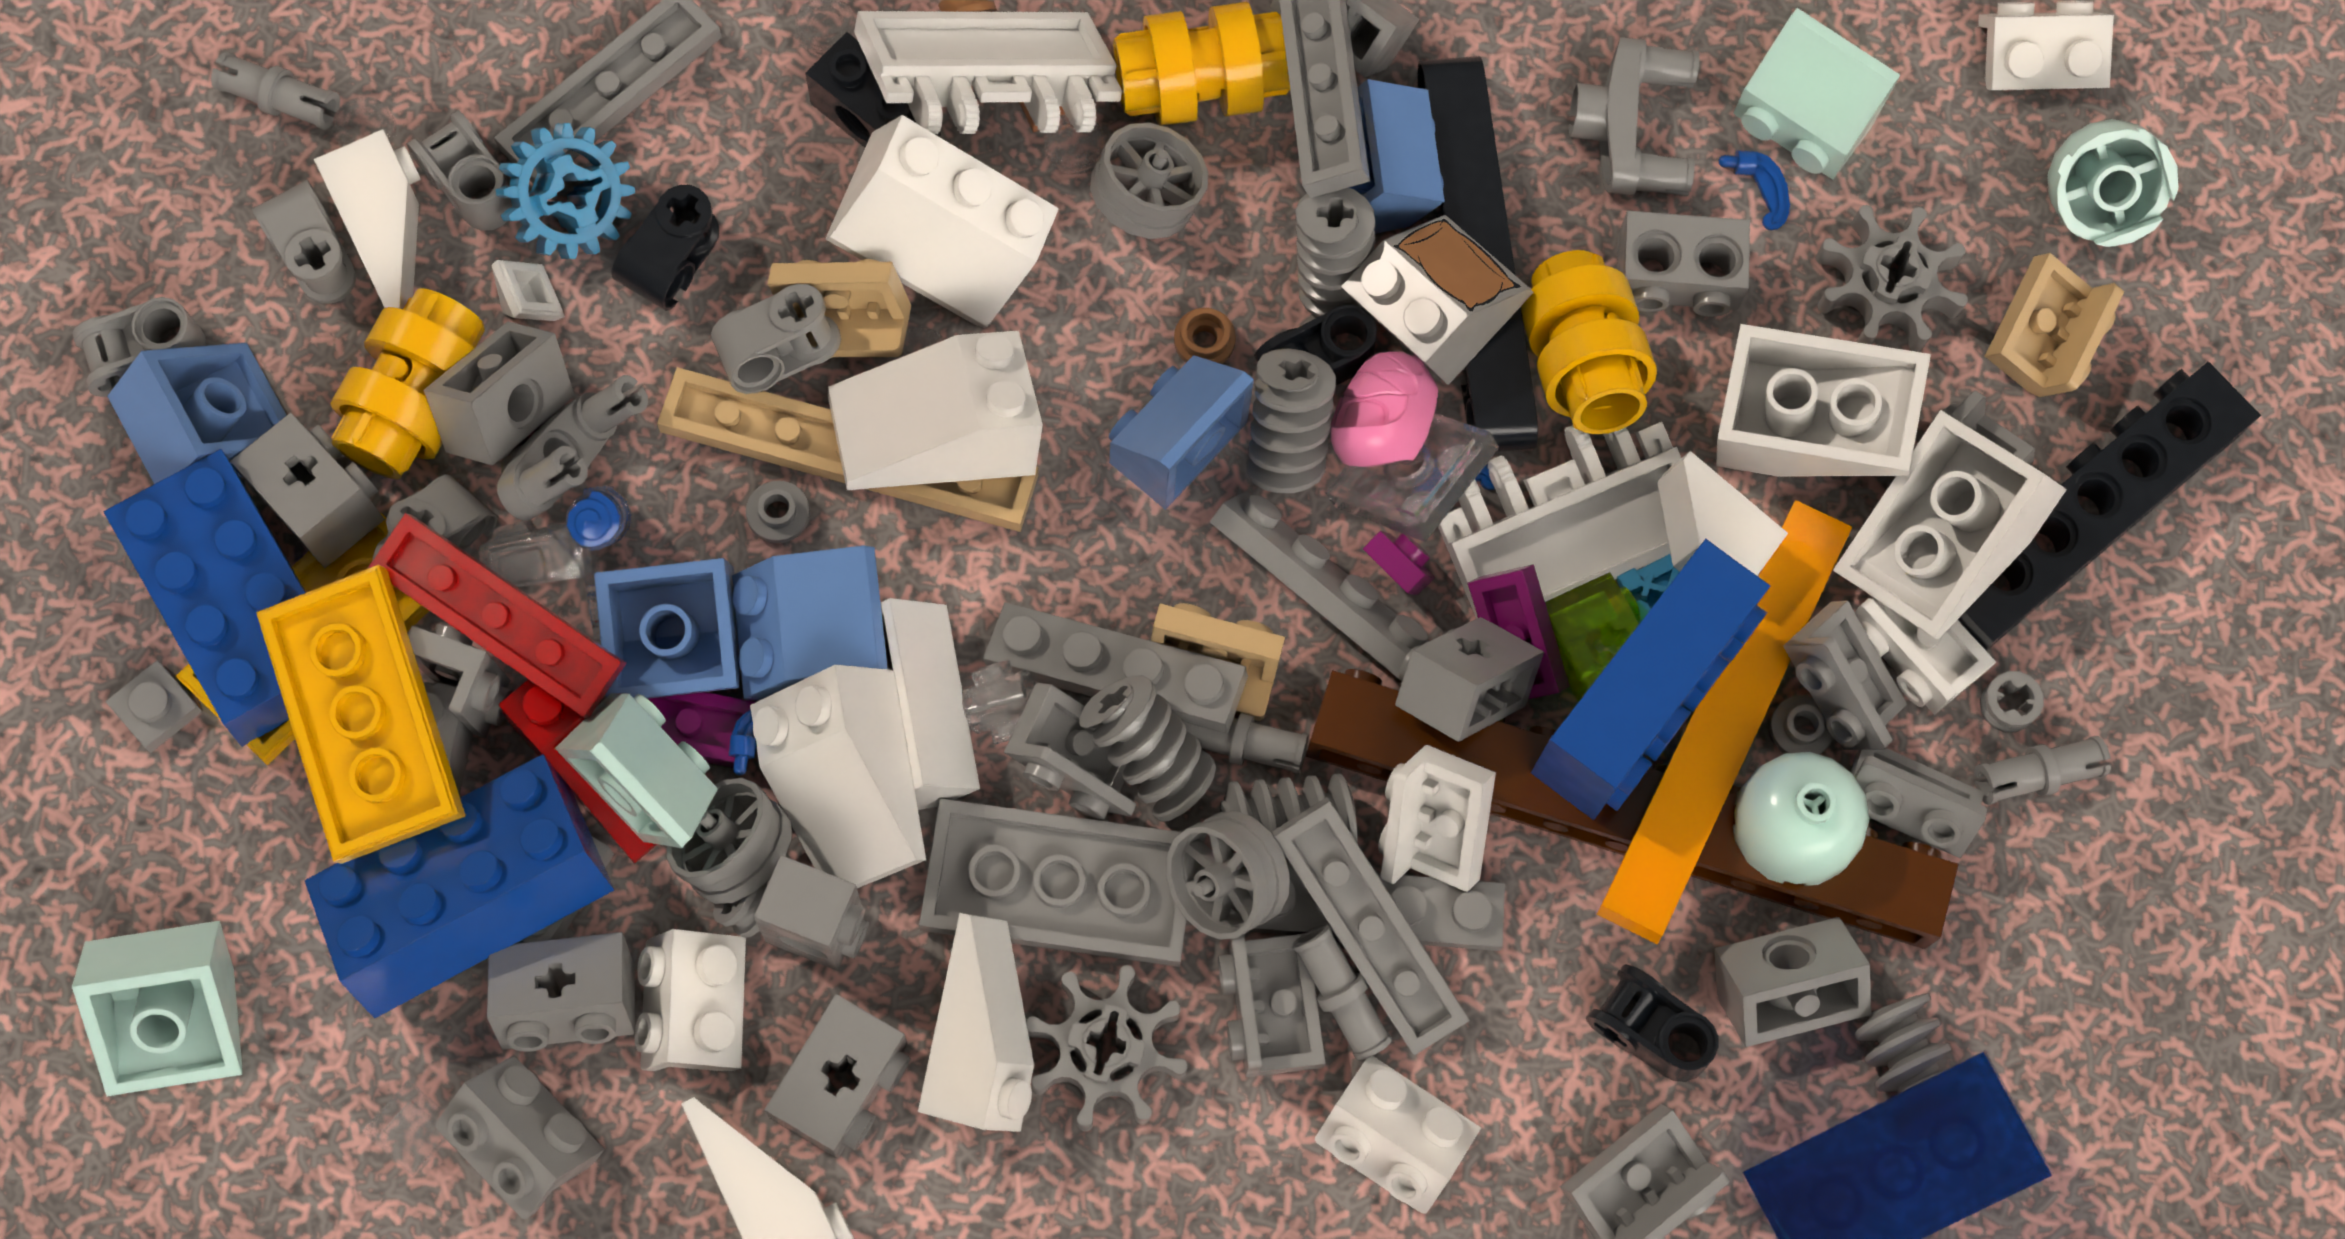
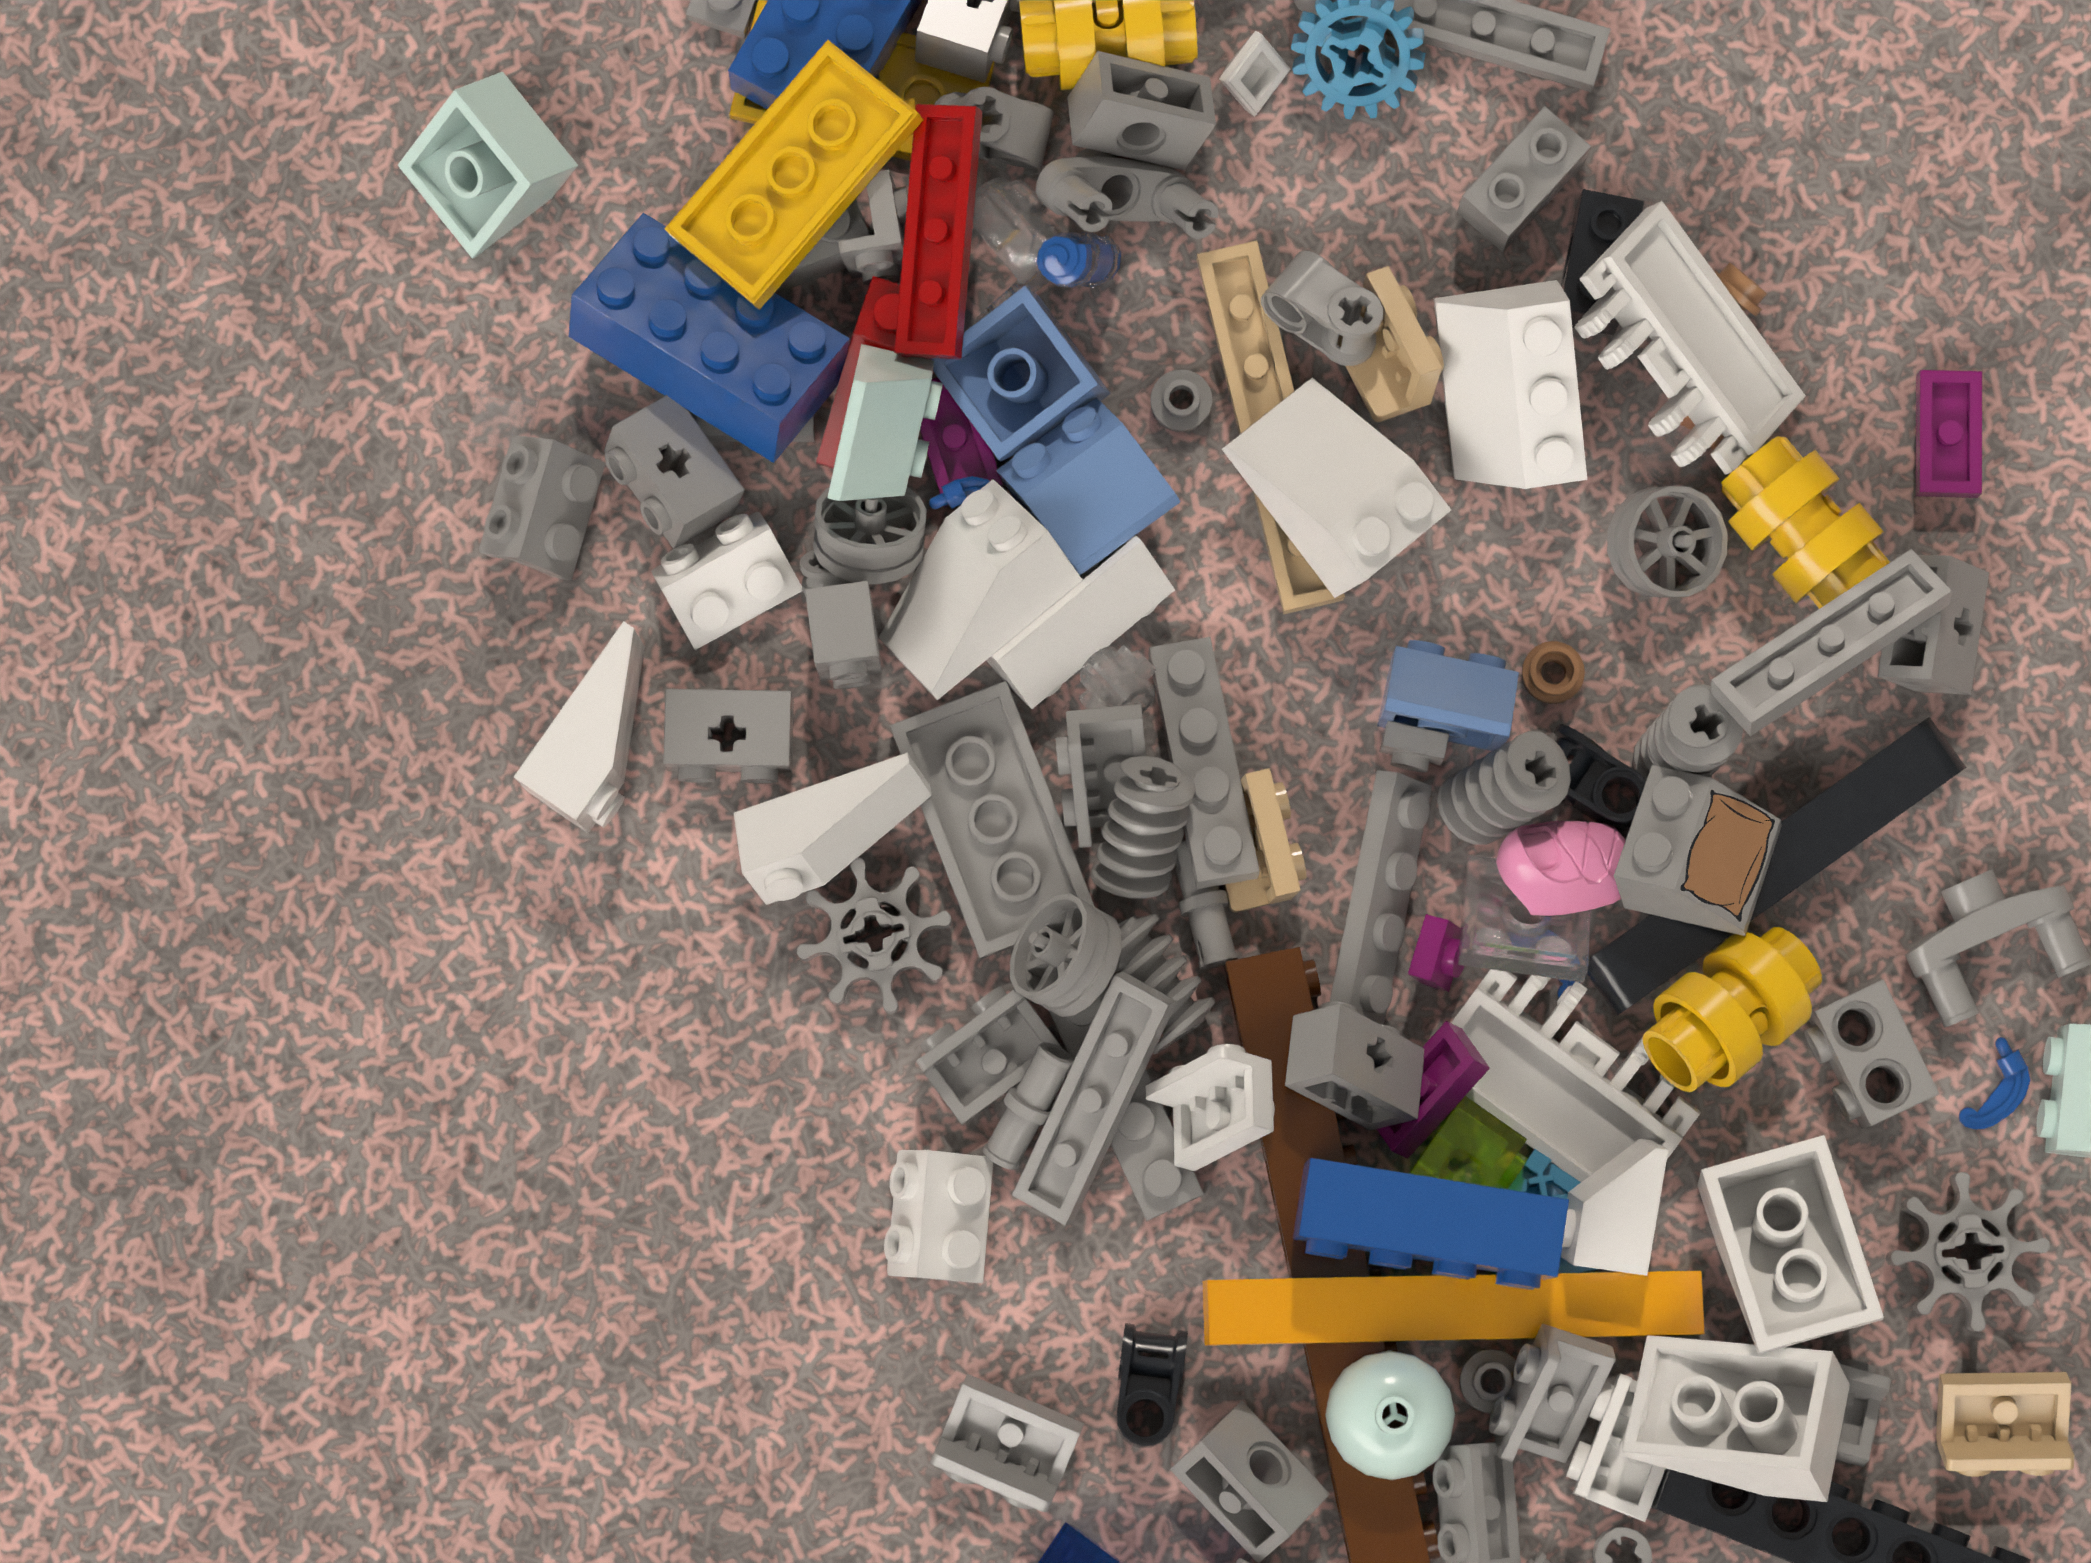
camera: 70 degrees right, 10 degrees up
black piece [611,185,719,311] -> none
medium blue slope [1349,79,1445,234] -> none
none -> light grey plate [1379,721,1449,772]
none -> light grey brick [1457,106,1591,252]

